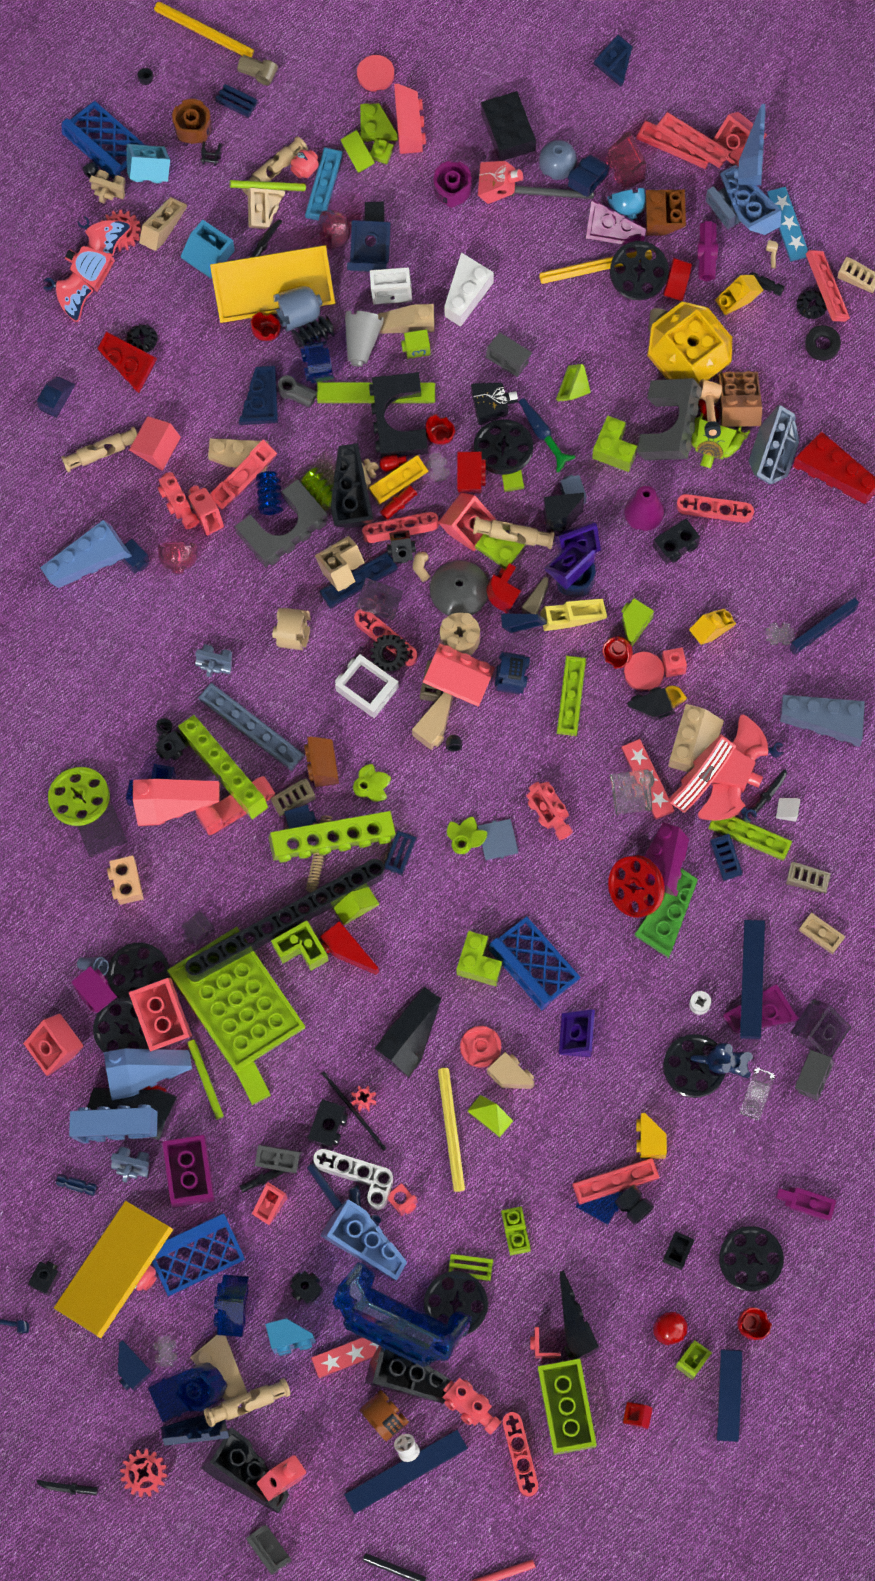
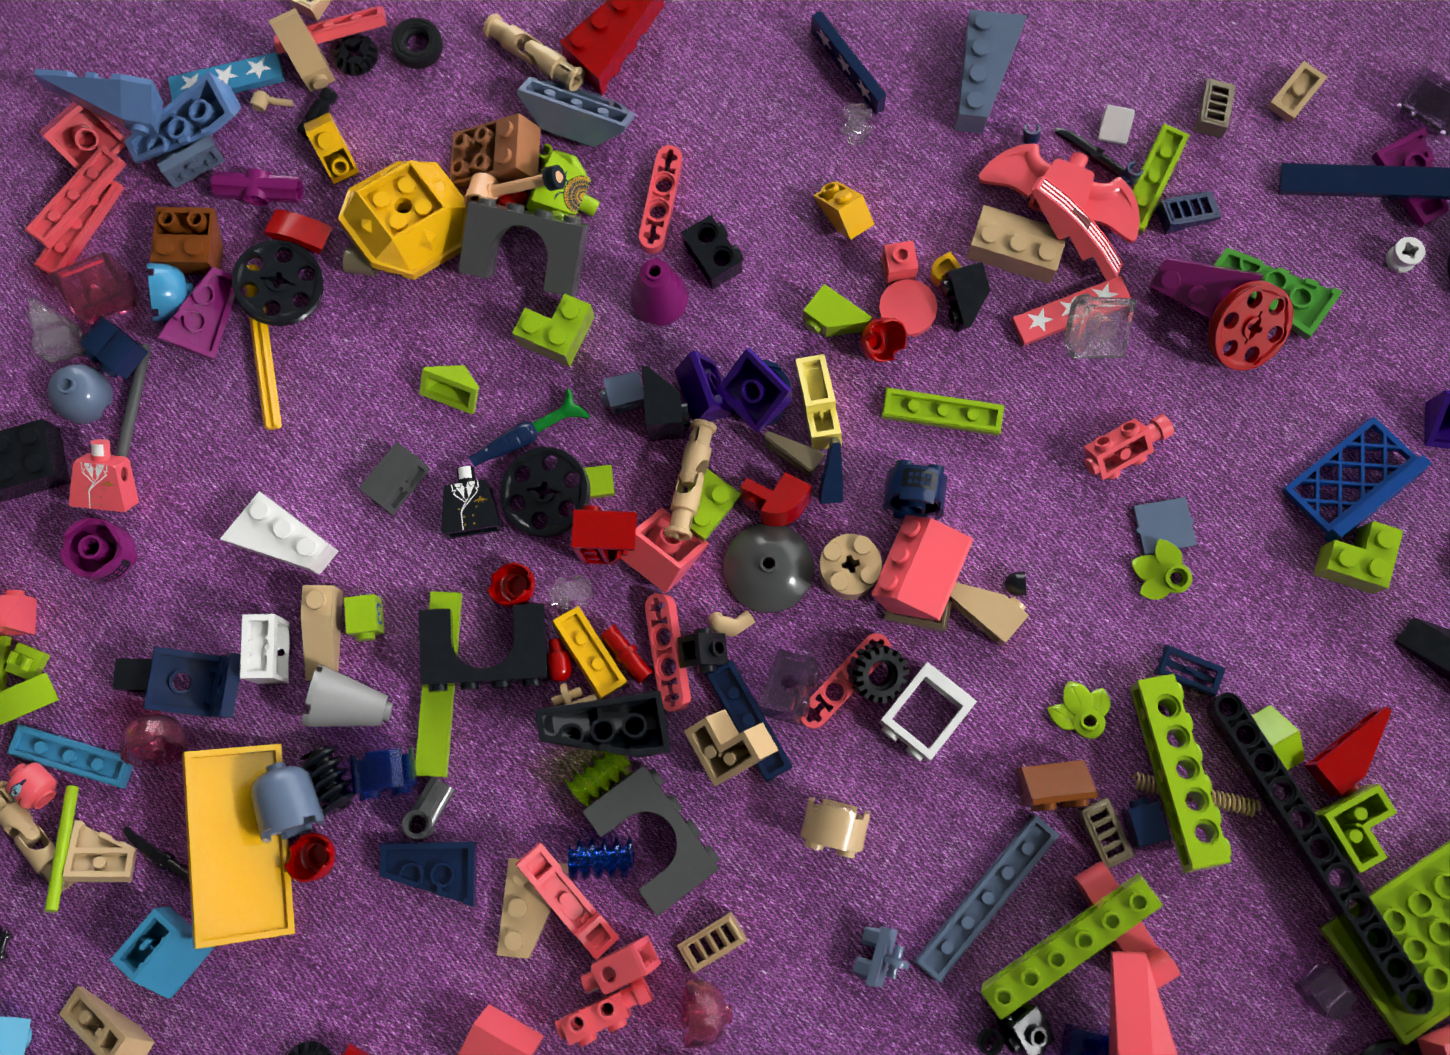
camera: 85 degrees left, 5 degrees up
none -> clear slope [28,298,84,363]
none -> tan slope [269,8,336,92]
none -> tan piece [482,14,585,92]
none -> tan slope [677,911,748,974]

